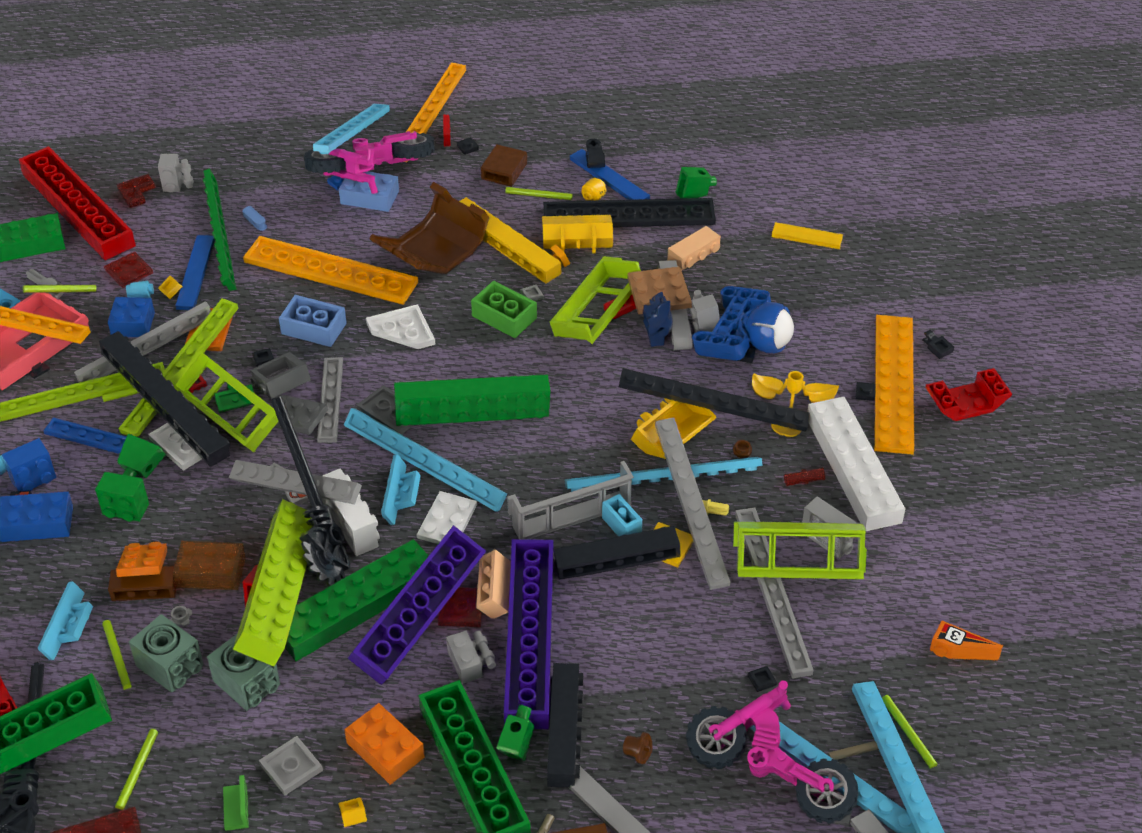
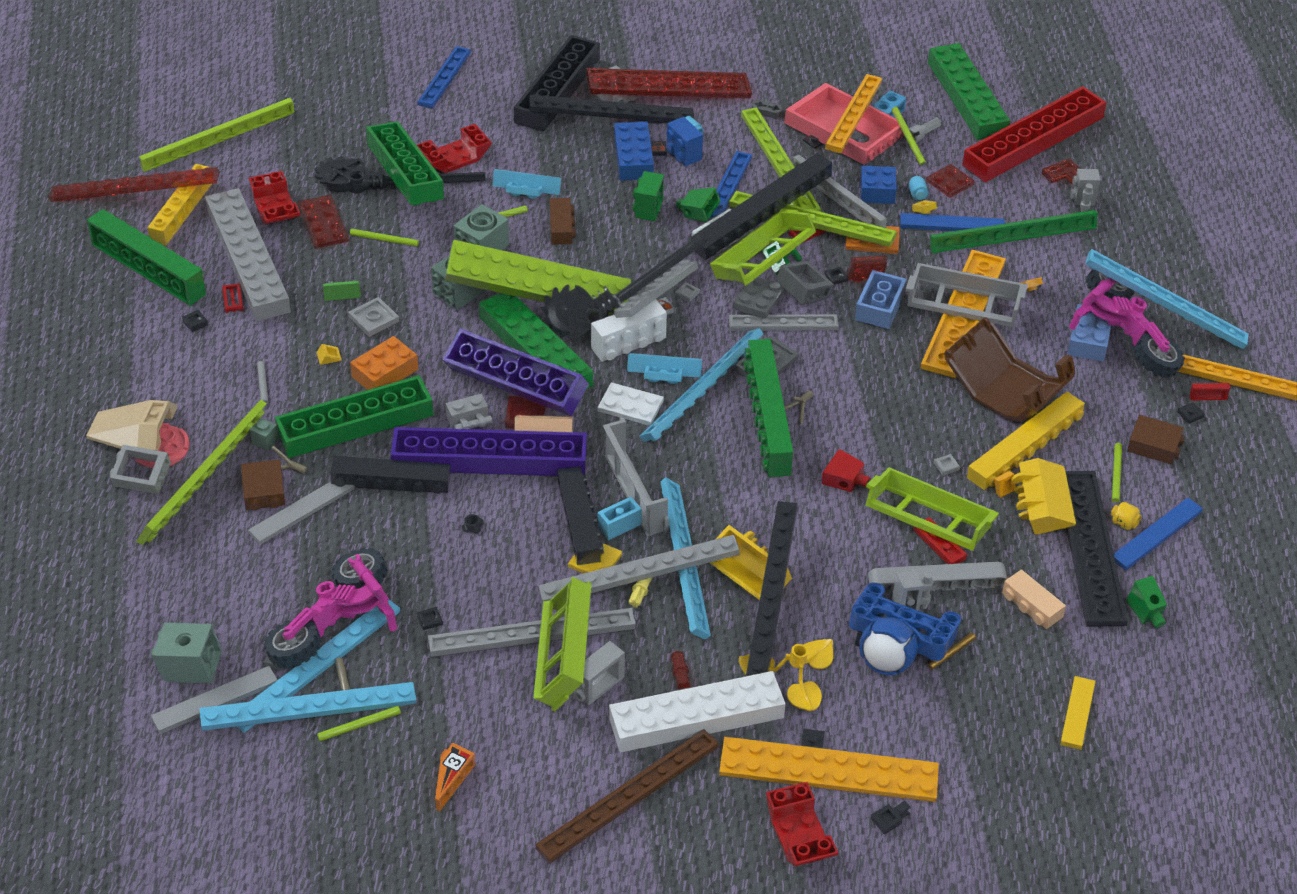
camera: 90 degrees right, 0 degrees up
orange plate [116,542,167,577] -> none
light grey plate [169,606,192,626] -> none
clear orange brick [173,541,246,590] -> none
medium blue bar [242,206,267,231] -> none
white plate [366,304,435,349] -> none
bright green brick [471,281,537,338] -> none
green torso [496,705,534,761] -> none
black piece [585,138,605,168] -> none
reddish brown piece [623,732,653,764] -> none
medium nougat plate [627,266,692,314] -> none
dark blue piece [643,292,673,347] -> none
reddish brown plate [733,440,752,458] -> none
none -> black plate [462,514,484,533]
none -> reddish brown plate [536,729,718,864]
none -> red torso [821,449,871,492]
none -> clear red plate [847,256,888,282]
none -> light grey piece [906,263,1028,327]
none -> light orange plate [1019,277,1043,292]

